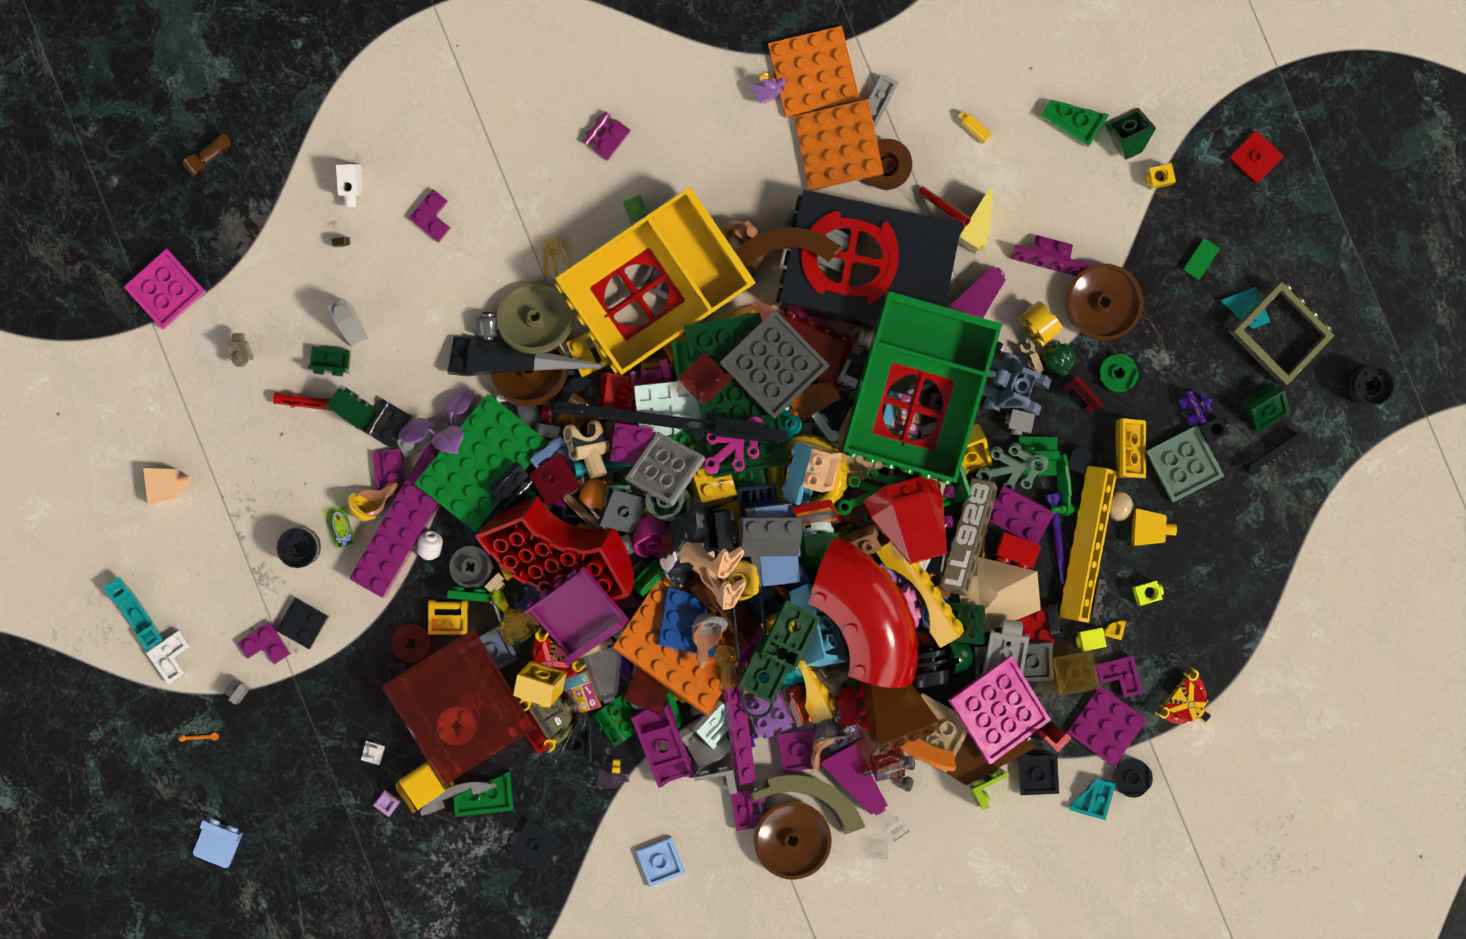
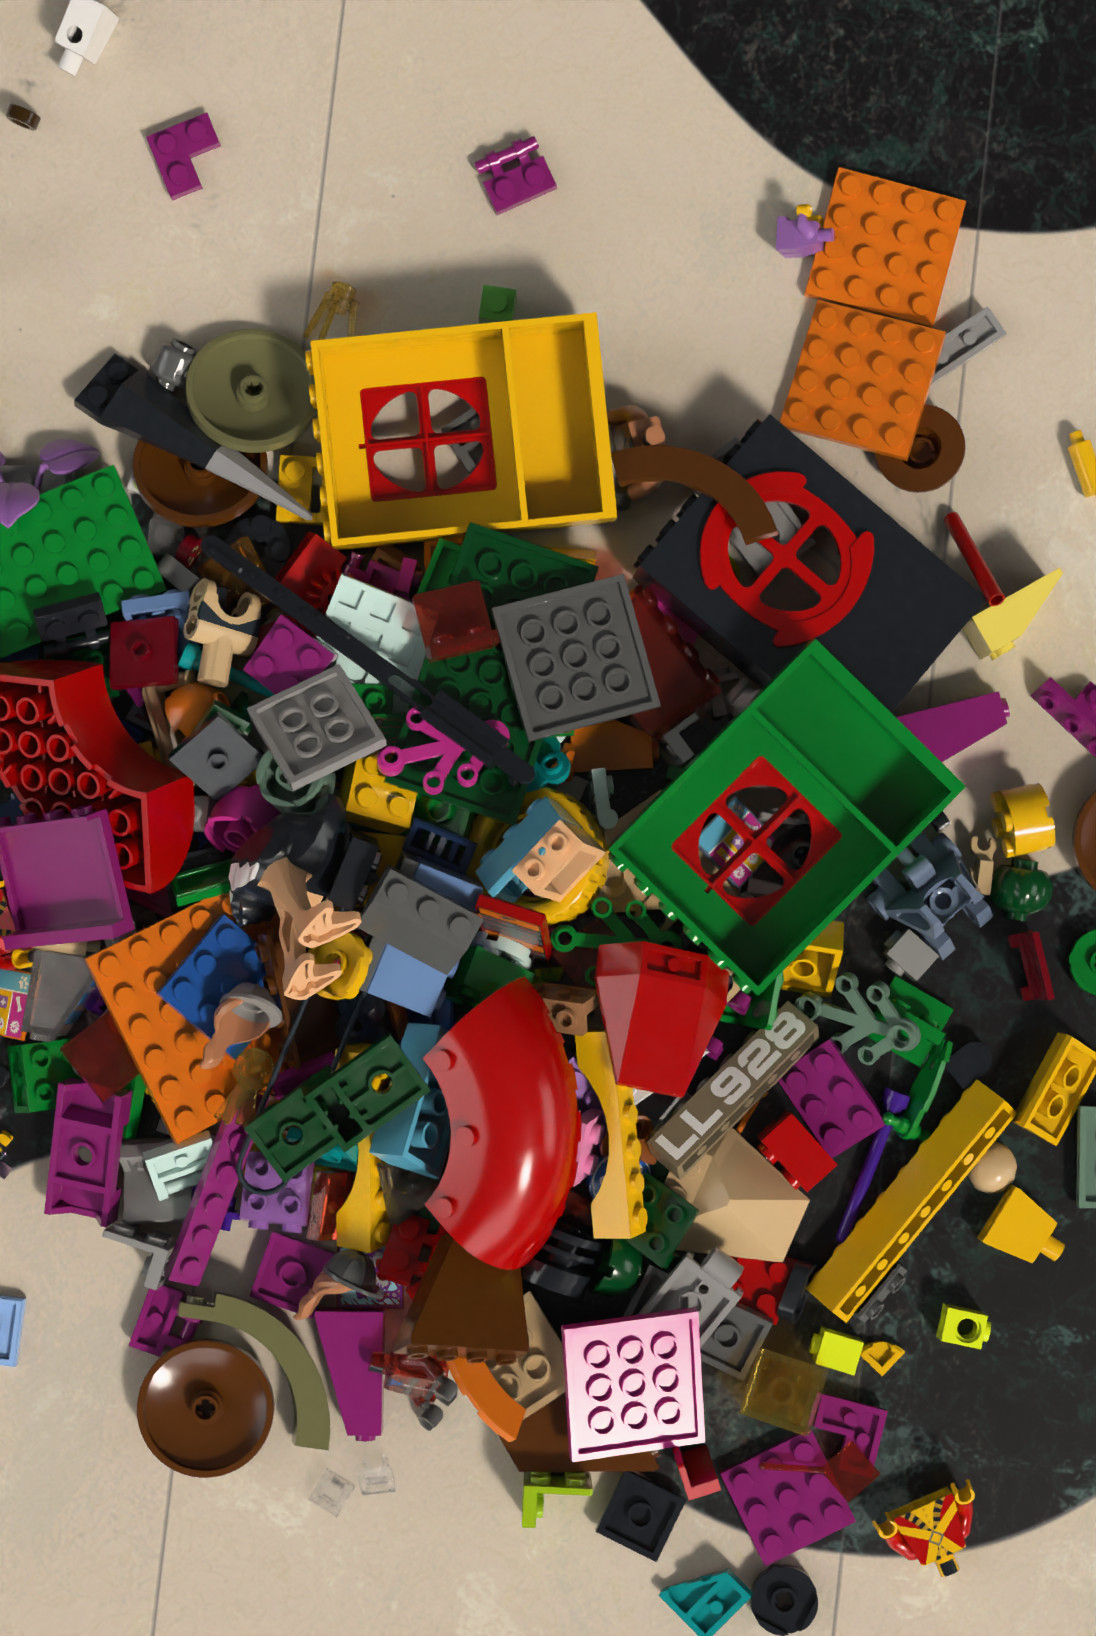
camera: 25 degrees right, 0 degrees up
none -> clear red piece [759,1440,880,1503]

